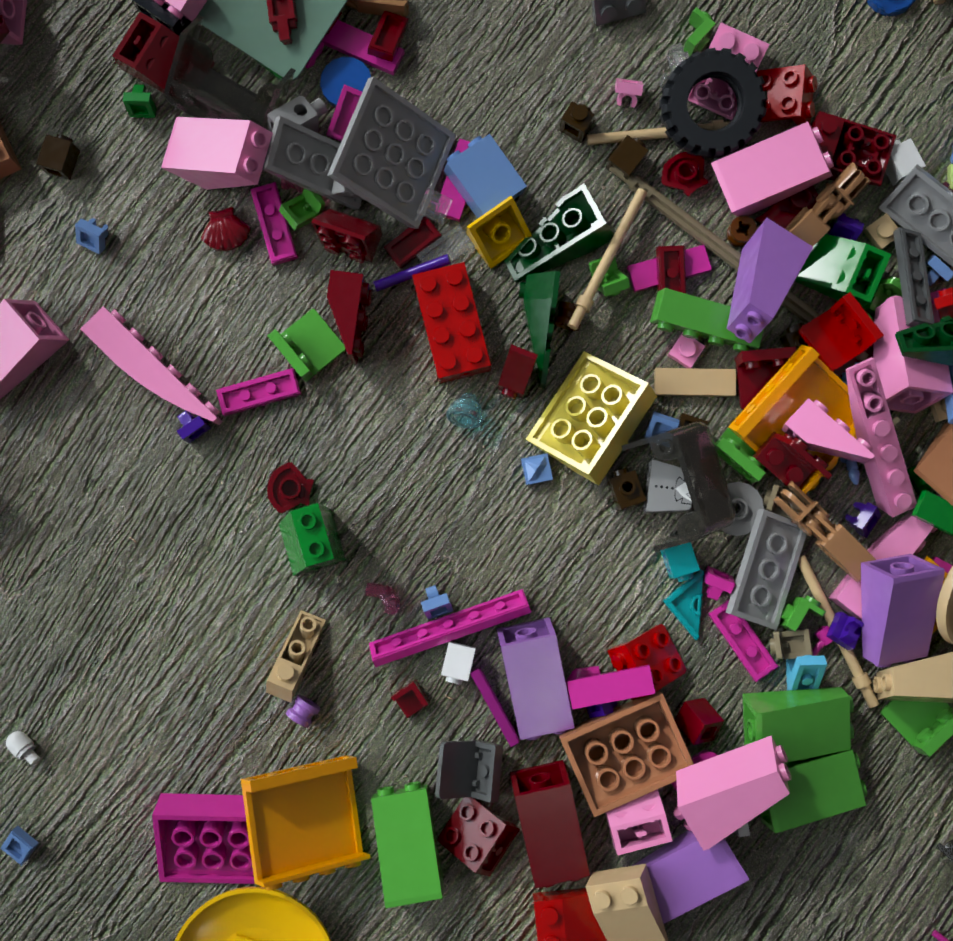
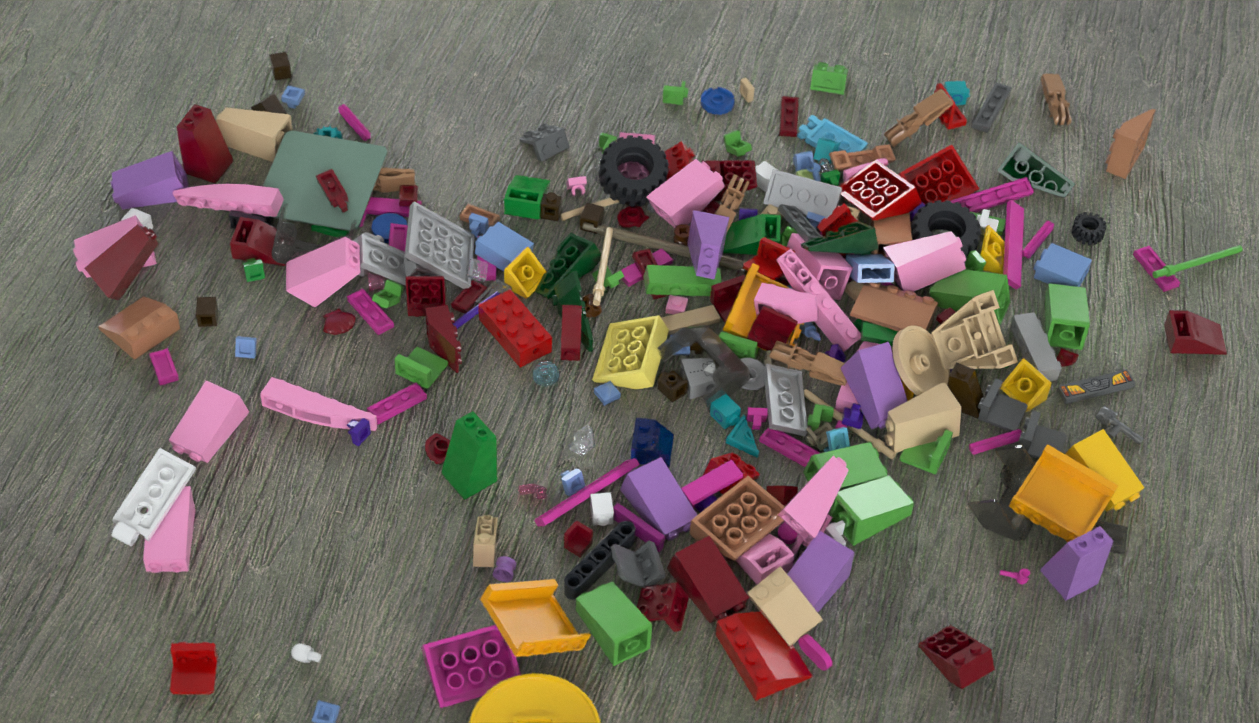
camera: 25 degrees left, 35 degrees down
none -> nougat tile [460,204,500,227]
none -> medium blue tile [469,213,489,238]
none -> green slope [504,175,551,220]
none -> black beam [564,521,635,600]
none -> clear bracket [568,425,596,456]
none -> clear blue slope [631,417,674,468]
none -> bright green bracket [723,130,752,157]

